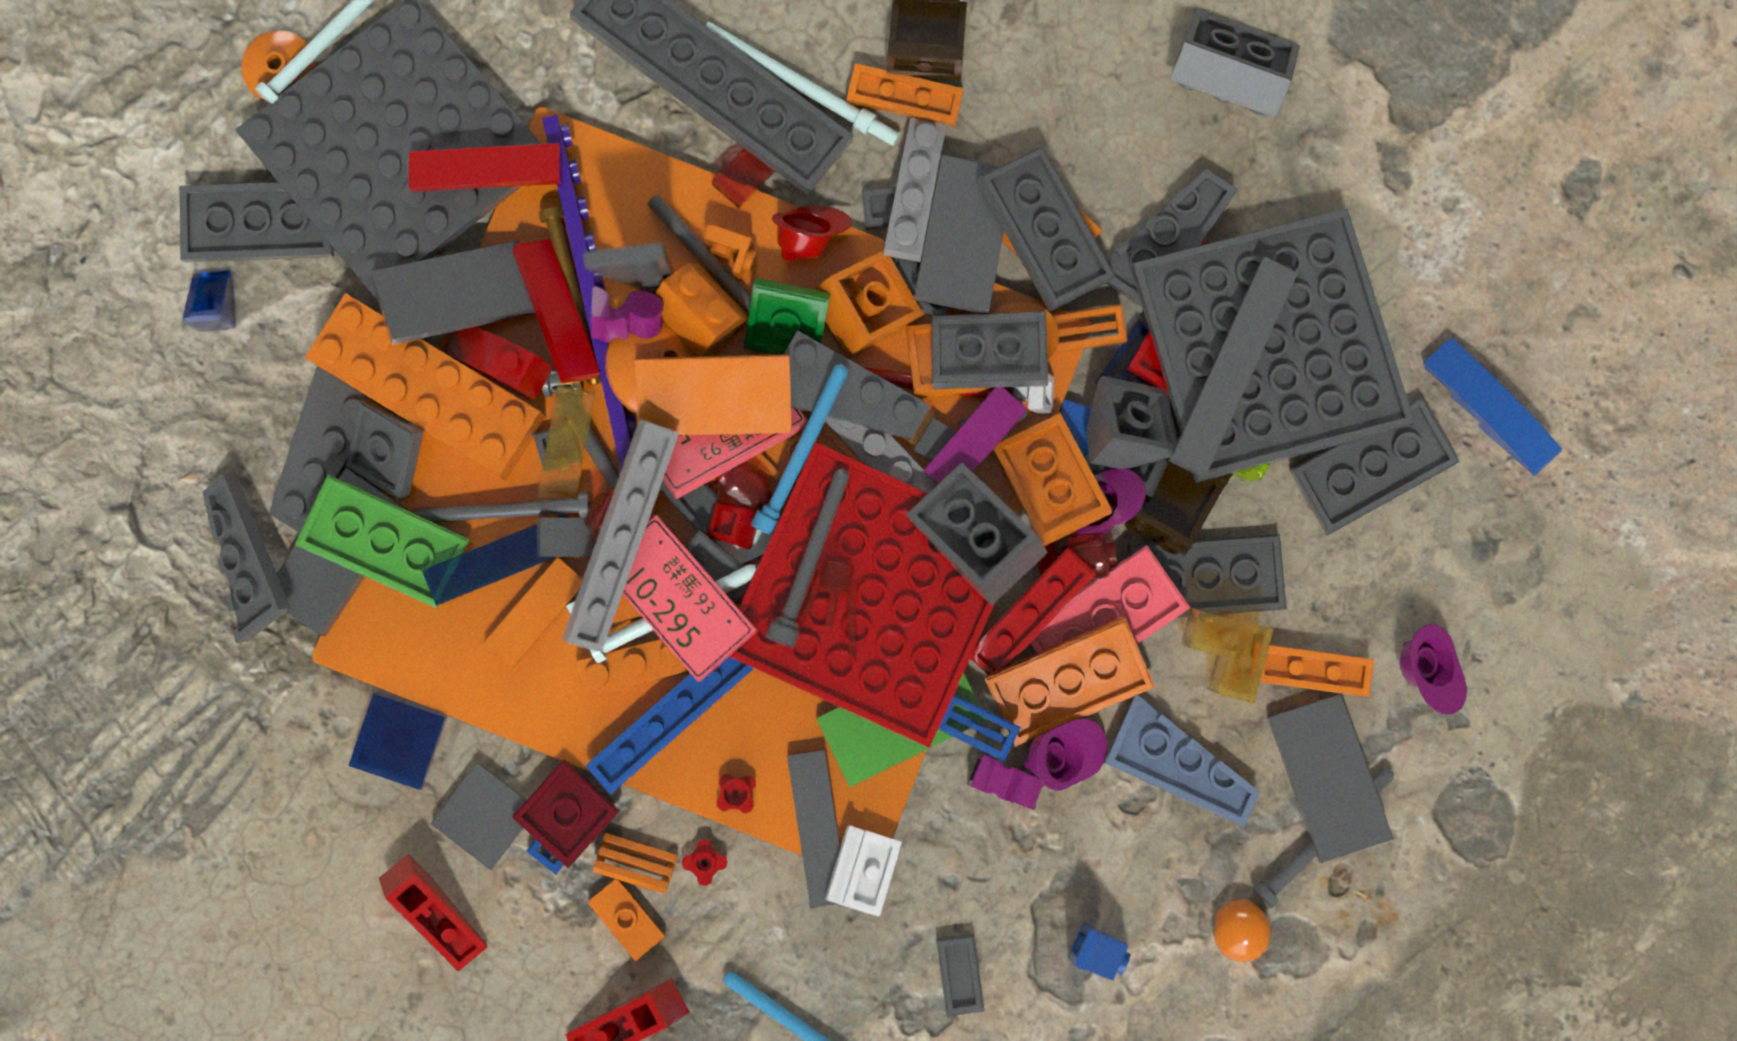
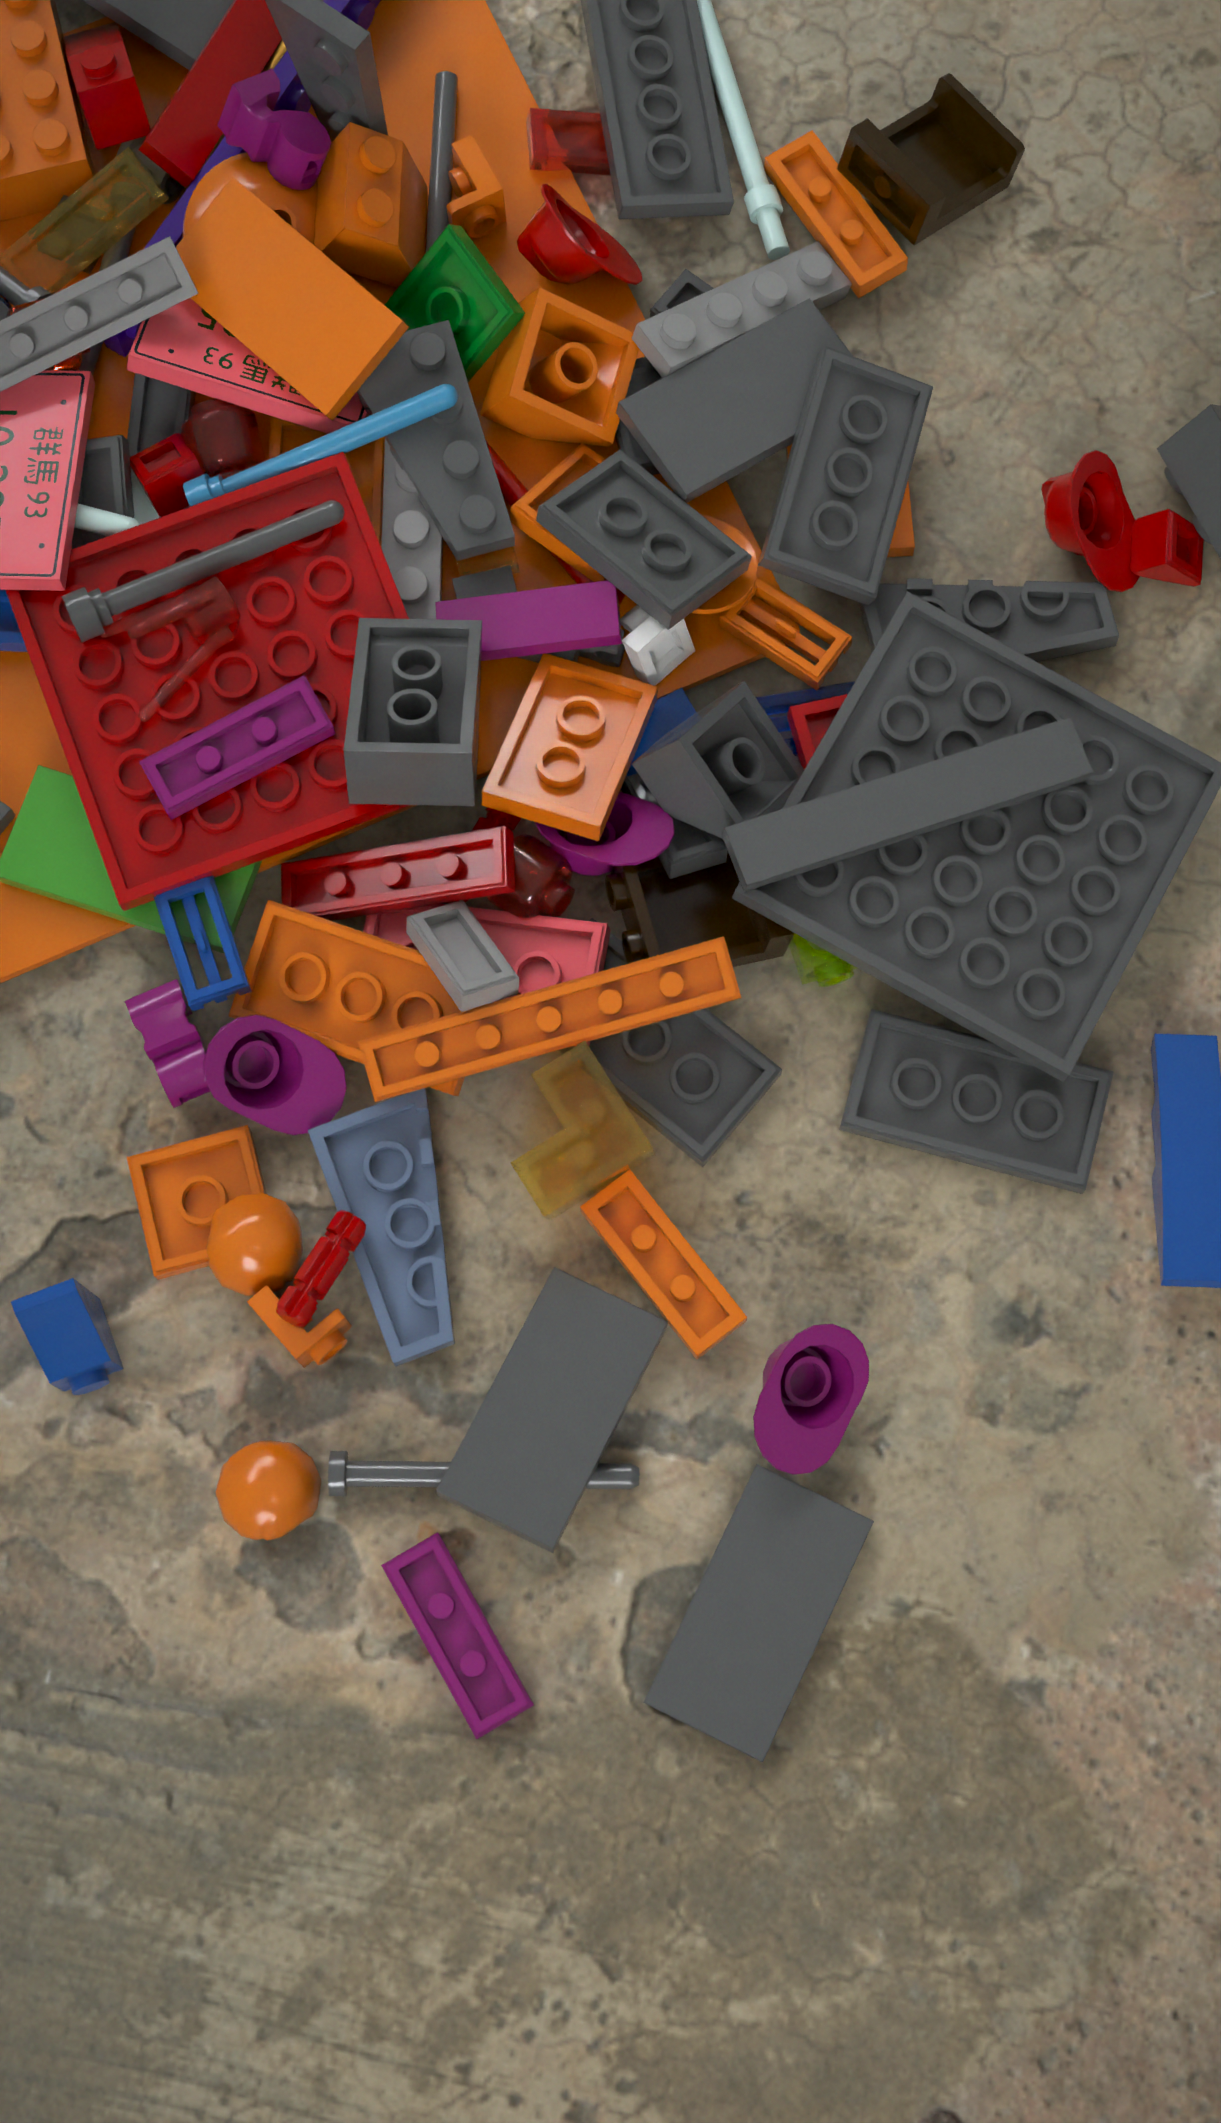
camera: 50 degrees right, 10 degrees down
none -> orange tile [127,1125,267,1280]
none -> magenta tile [139,675,336,820]
none -> orange hair [206,1193,303,1296]
none -> orange bracket [247,1285,352,1368]
none -> red axle [276,1210,366,1328]
none -> orange tile [358,936,742,1102]
none -> magenta tile [381,1532,535,1739]
none -> light grey tile [406,900,519,1012]
none -> dark grey tile [643,1464,874,1762]
none -> red piece [1041,450,1140,593]
none -> red slope [1130,509,1204,587]

